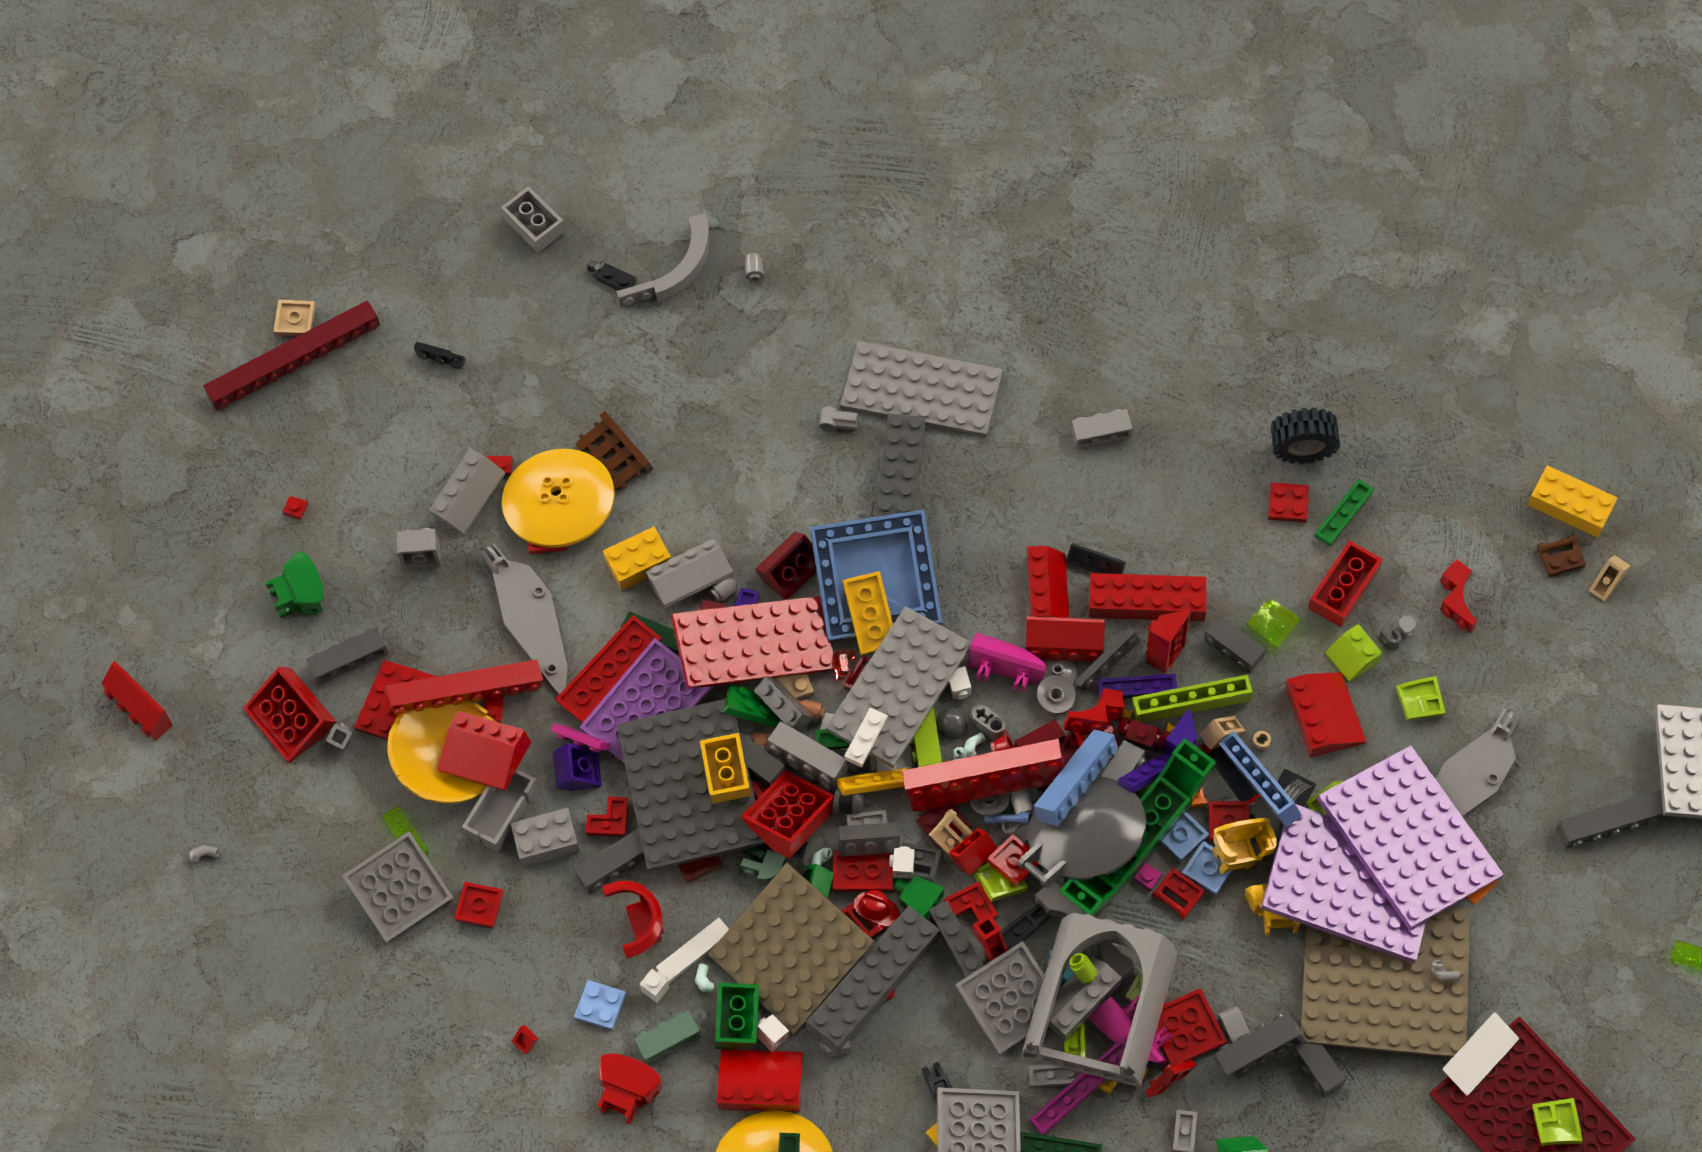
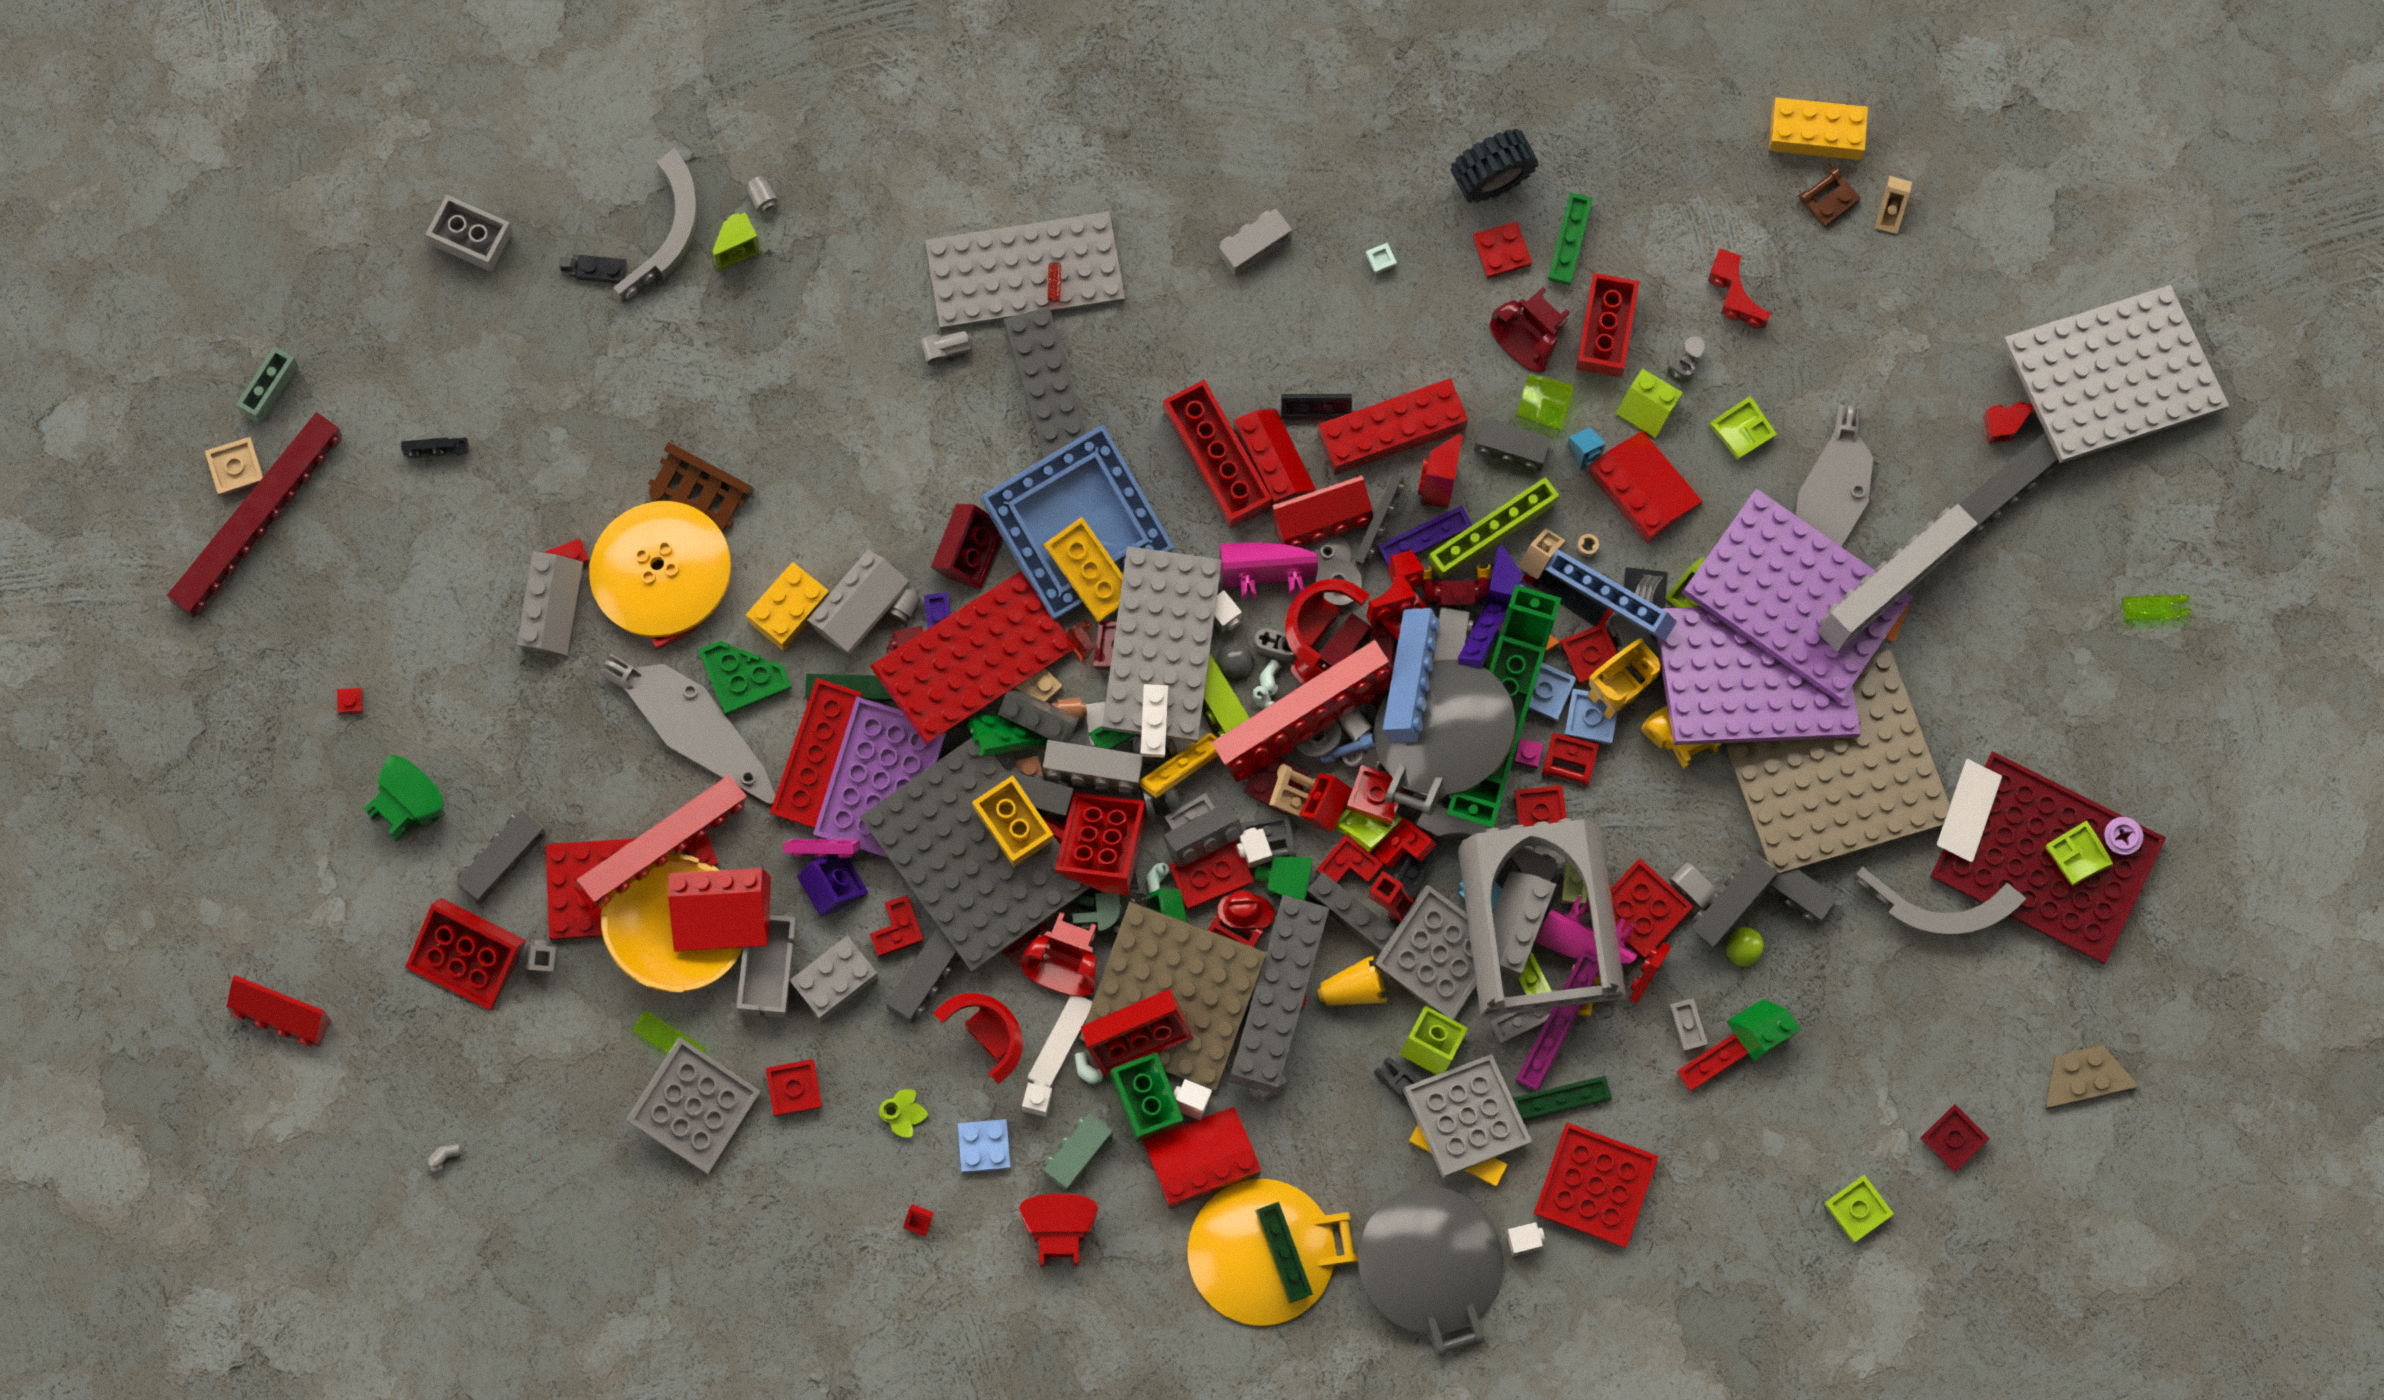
camera: 30 degrees left, 10 degrees up
light grey brick [397,528,441,569] -> none
lime brick [1069,953,1097,983] -> none
light grey arm [1431,960,1460,981] -> none
none -> sand green brick [236,346,298,425]
none -> green plate [698,641,792,716]
none -> lime slope [712,212,760,271]
none -> lime plate [879,1089,928,1138]
none -> red piece [1021,912,1097,997]
none -> clear red piece [1047,262,1061,303]
none -> red slope [1081,989,1193,1076]
none -> red brick [1163,379,1272,528]
none -> red piece [1285,579,1370,669]
none -> yellow cone [1317,955,1387,1006]
none -> light aqua plate [1366,243,1397,275]
none -> red plate [1373,817,1437,869]
none -> lime slope [1399,1005,1468,1075]
none -> dark red piece [1489,287,1570,373]
none -> red plate [1514,785,1567,827]
none -> dark azure slope [1567,427,1605,468]
none -> lime hair [1726,927,1764,966]
none -> light grey brick [1817,504,1978,652]
none -> light grey arch [1856,866,2026,934]
none -> red slope [1983,402,2034,444]
none -> lavender gear [2104,817,2143,856]

